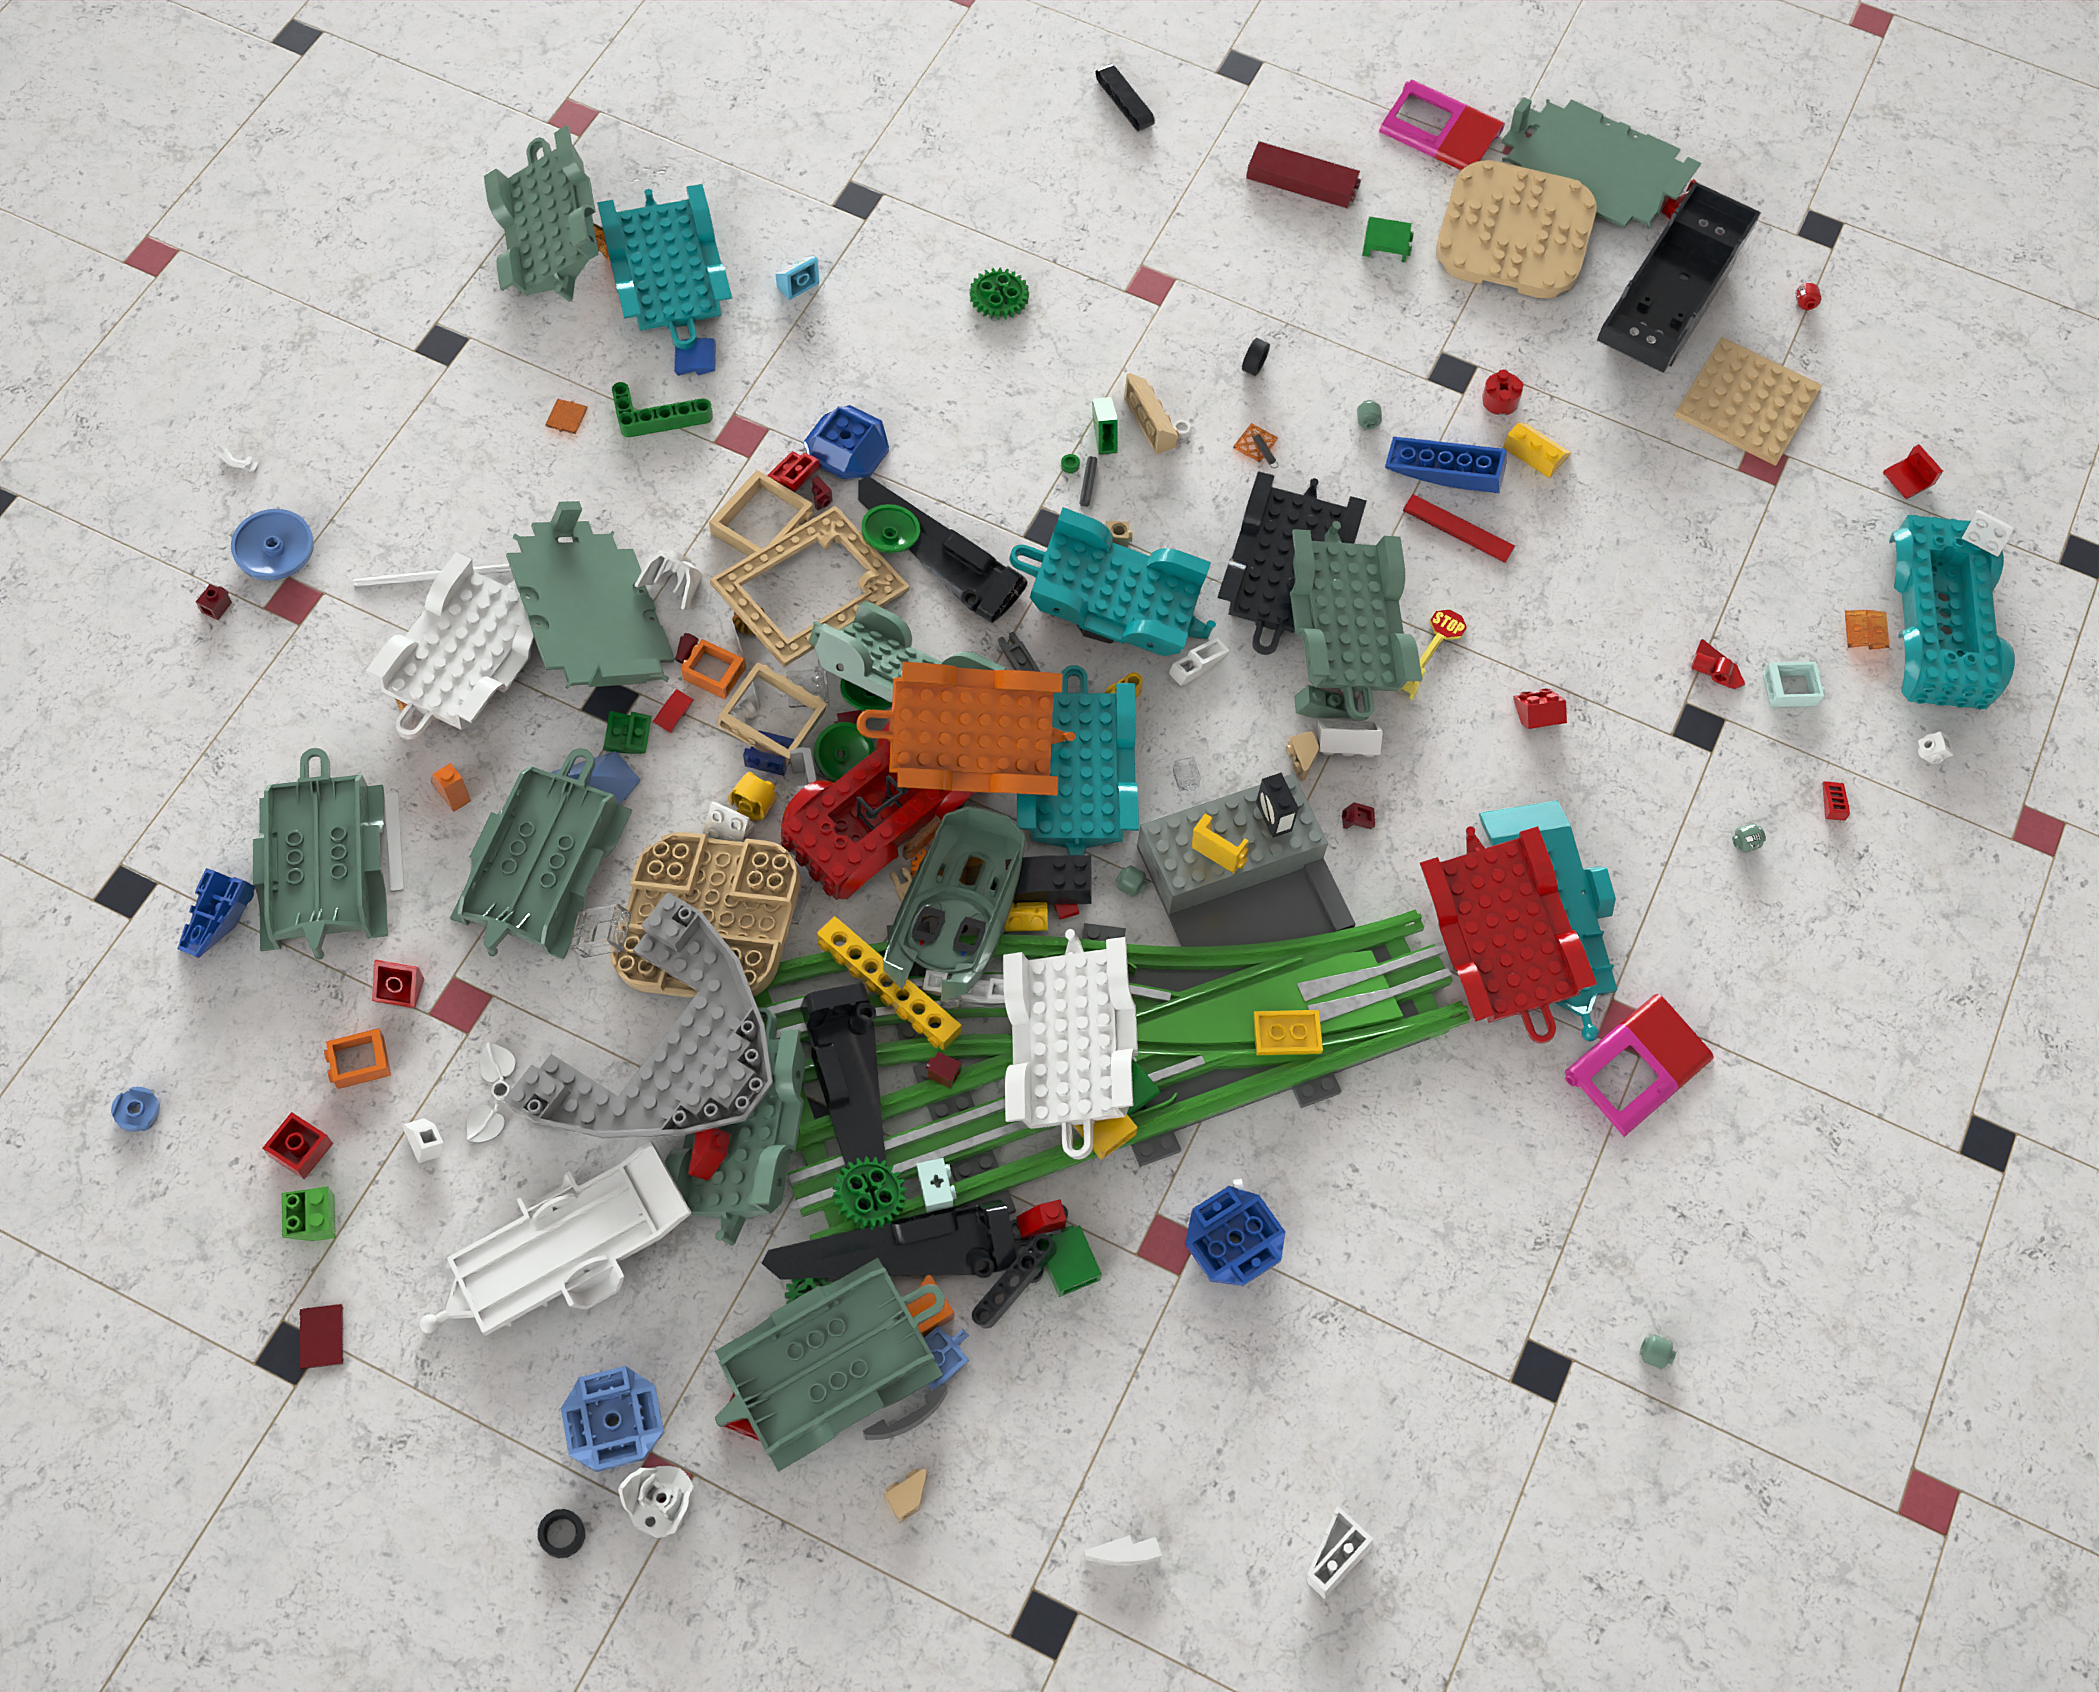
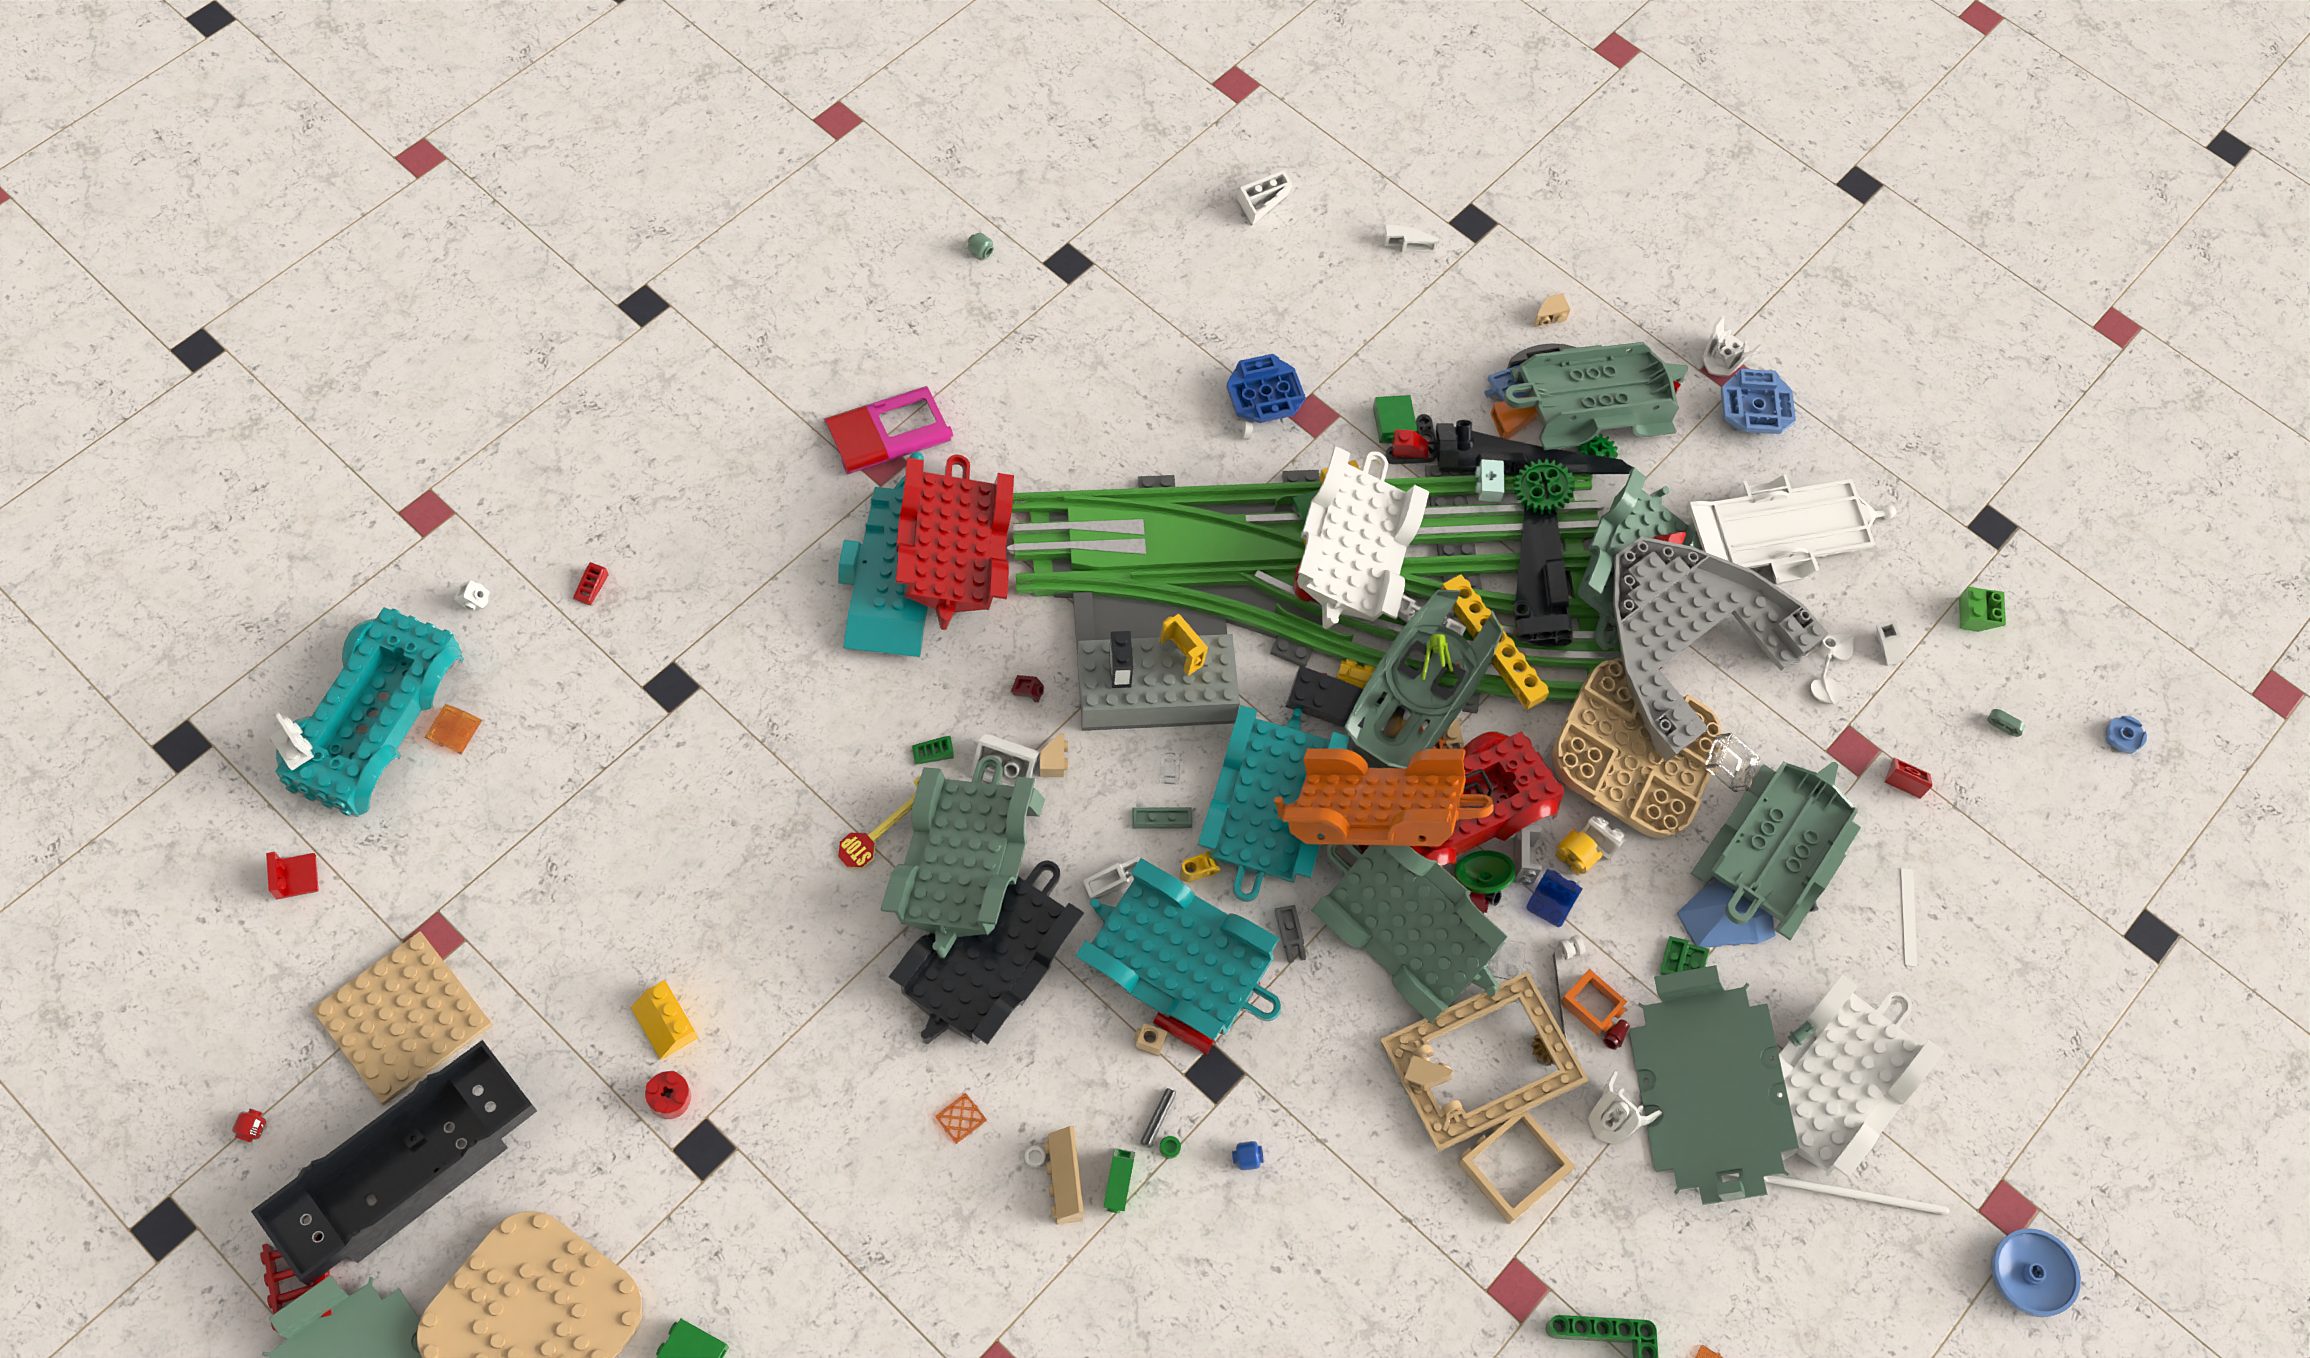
camera: 165 degrees left, 0 degrees up
blue wedge [177,868,256,958] -> none
dark red brick [196,584,232,620] -> none
sand green piece [253,748,388,960] -> none
red brick [262,1112,333,1180] -> none
dark red piece [299,1304,344,1369] -> none
orange window [324,1028,391,1089] -> none
orange slope [431,763,471,812] -> none
black tyre [537,1509,585,1558] -> none
red slope [653,689,694,733] -> none
tan window [717,662,827,767] -> none
red brick [767,451,820,492] -> none
blue piece [804,405,889,479] -> none
dark red bracket [811,475,833,511] -> none
black panel [858,477,1028,623] -> none
green dish [861,504,920,553] -> none
dark red brick [926,1052,962,1089] -> none
black beam [972,1234,1057,1329] -> none
sand green head [1115,865,1148,897] -> none
black tyre [1242,338,1270,376] -> none
dark grey piece [1251,431,1278,468] -> none
yellow plate [1253,1010,1323,1055] -> none
sand green head [1357,400,1382,429] -> none
blue slope [1385,436,1507,493] -> none
red tile [1403,494,1515,563] -> none
red slope [1513,688,1567,729] -> none
red panel [1691,639,1745,689] -> none
sand green head [1732,823,1766,853] -> none
light aqua window [1763,662,1825,707] -> none
none -> green slope [912,736,954,765]
none -> sand green tile [1132,807,1192,829]
none -> blue head [1232,1141,1264,1170]
none -> tan slope [1404,1055,1453,1091]
none -> lime plant [1421,634,1453,681]
none -> sand green pin [1788,1021,1816,1046]
none -> sand green beam [1988,709,2026,737]

